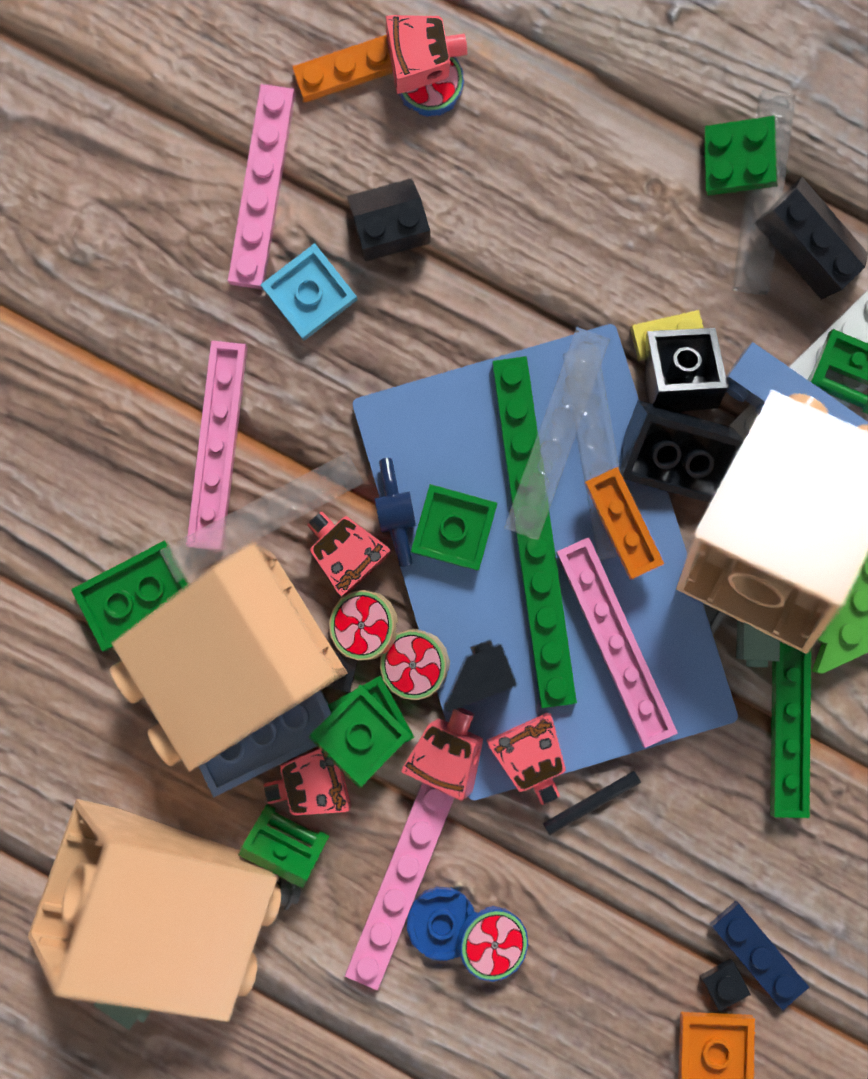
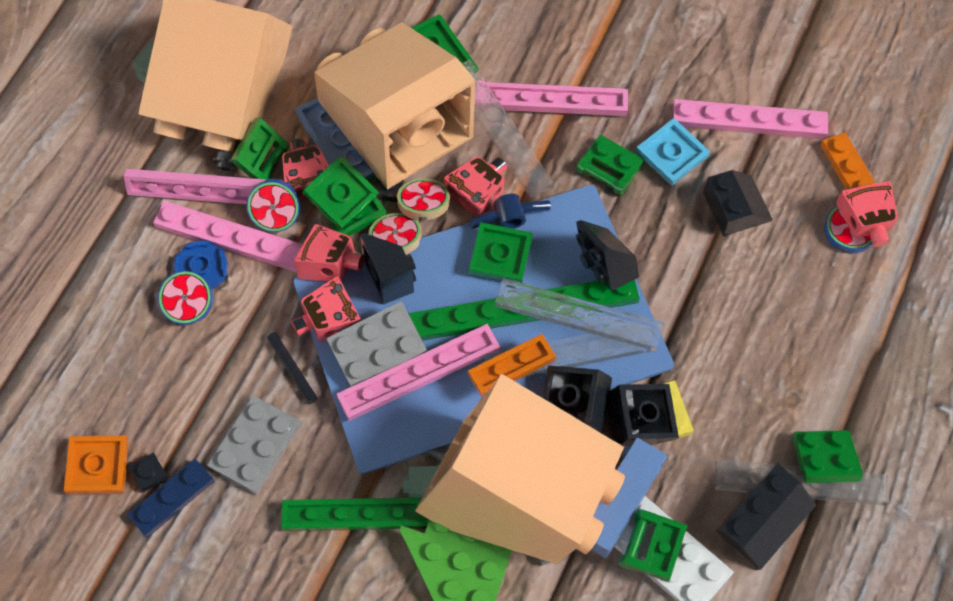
camera: 85 degrees right, 20 degrees down
none -> bright pink plate [124,169,265,204]
none -> light grey plate [207,395,302,495]
none -> tile [247,179,301,232]
none -> light grey plate [326,301,427,387]
none -> green plate [576,135,644,196]
none -> black slope [576,220,639,291]

